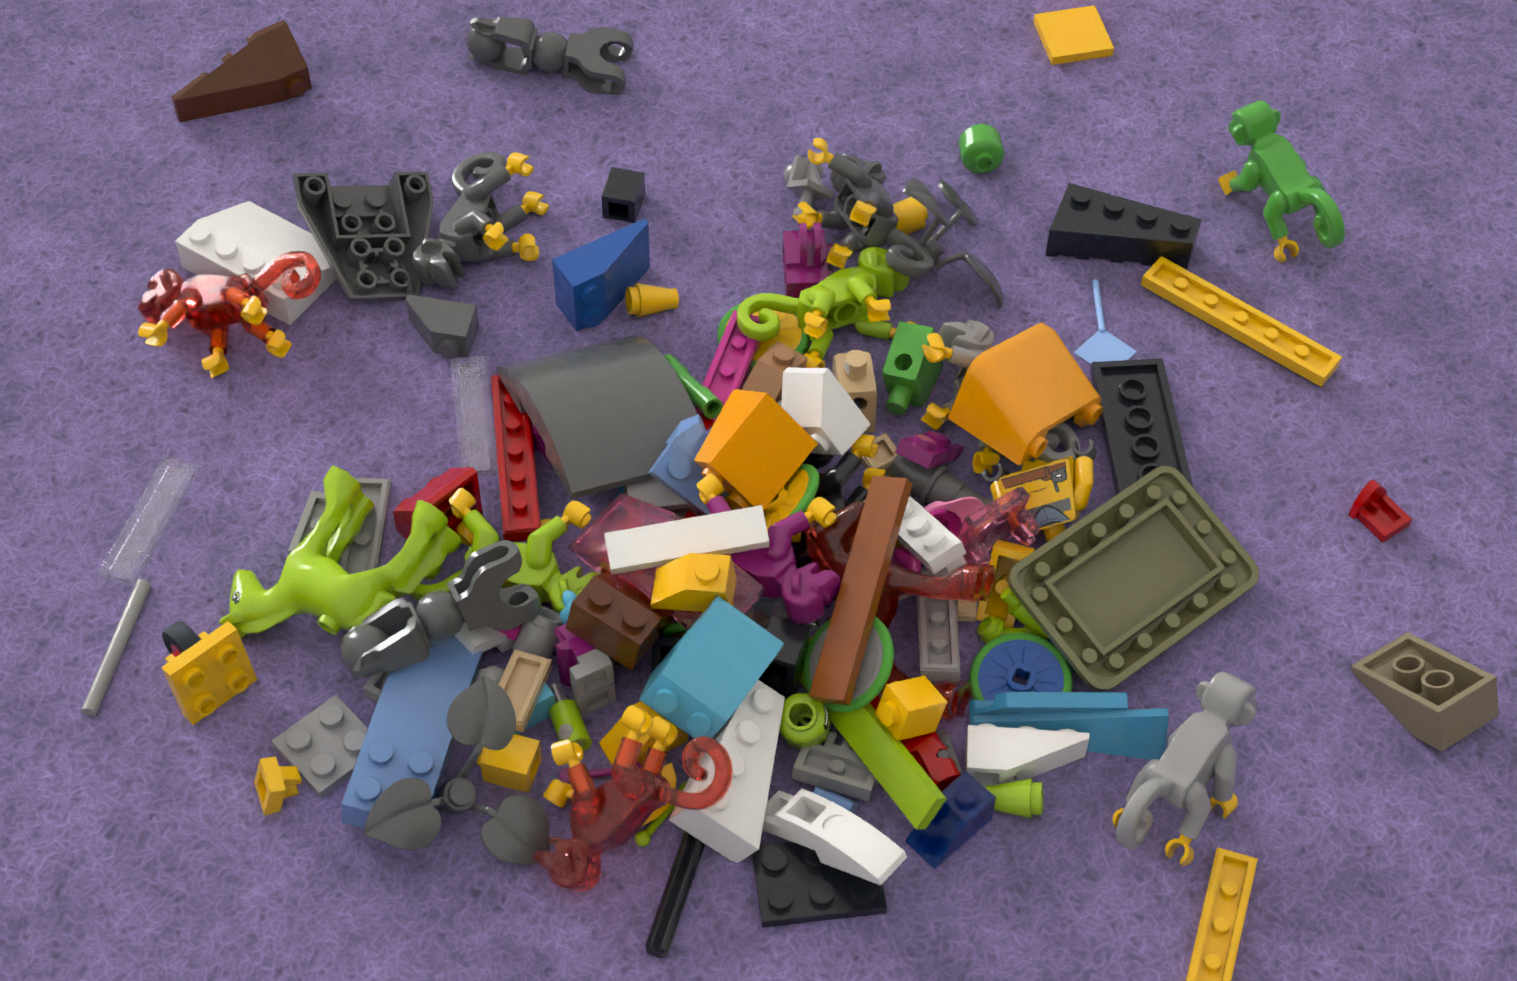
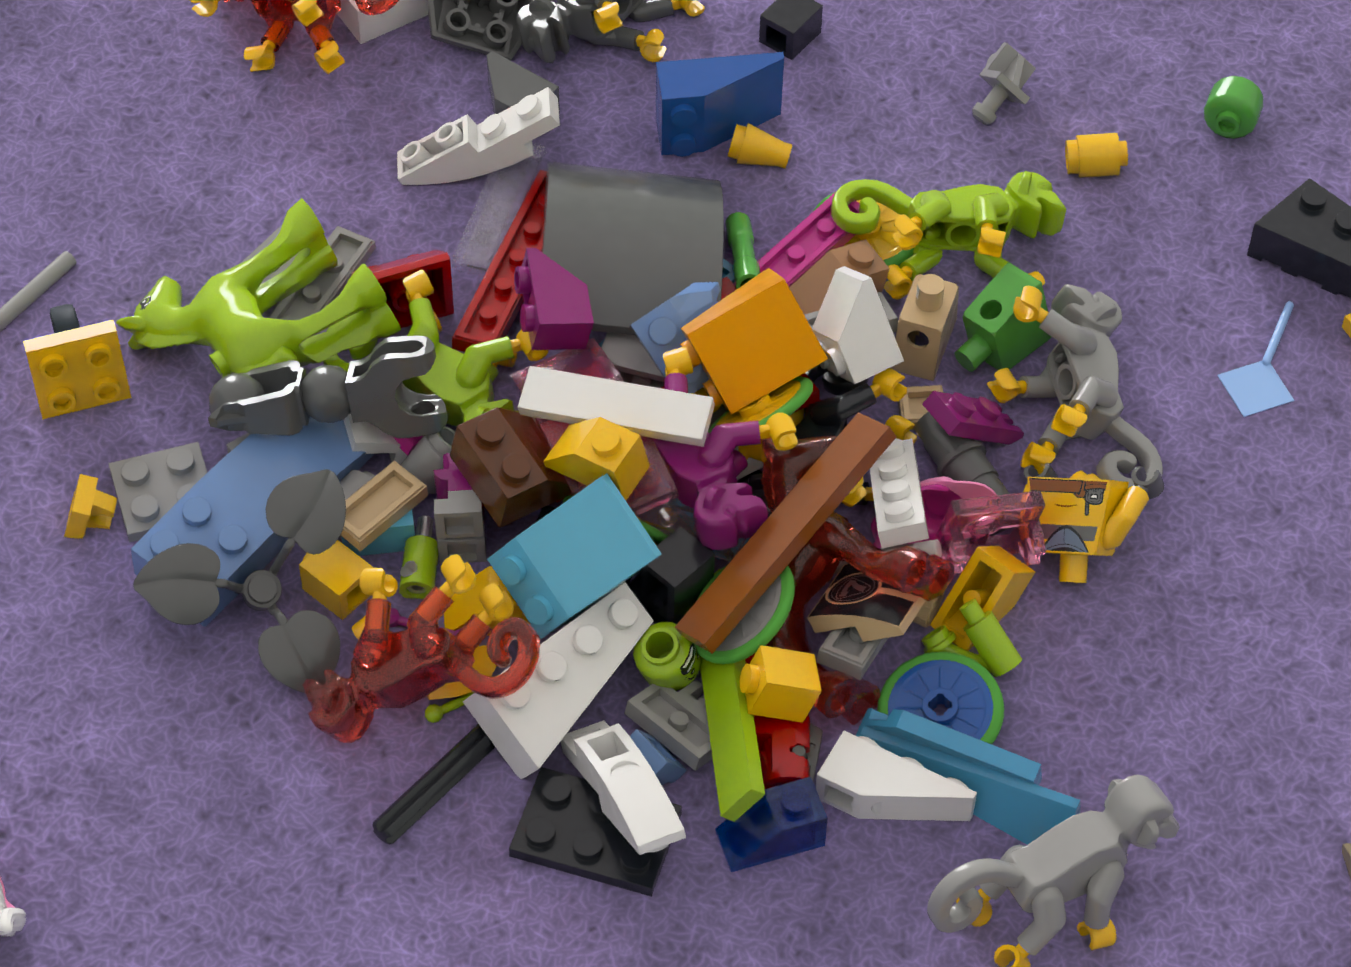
camera: 25 degrees right, 0 degrees up
clear tile [98,456,201,588] -> none
magenta brick [782,223,835,298] -> none
dark grey animal [792,138,934,278] -> none
dark grey plant [902,178,1003,309] -> none
light orange windscreen [948,322,1103,466] -> none
lime cone [984,778,1044,819] -> none
olive wedge [1007,466,1259,692] -> none
black plate [1090,358,1193,495] -> none
none -> white slope [397,87,560,185]
none -> magenta slope [514,248,594,350]
none -> slope [807,562,939,642]

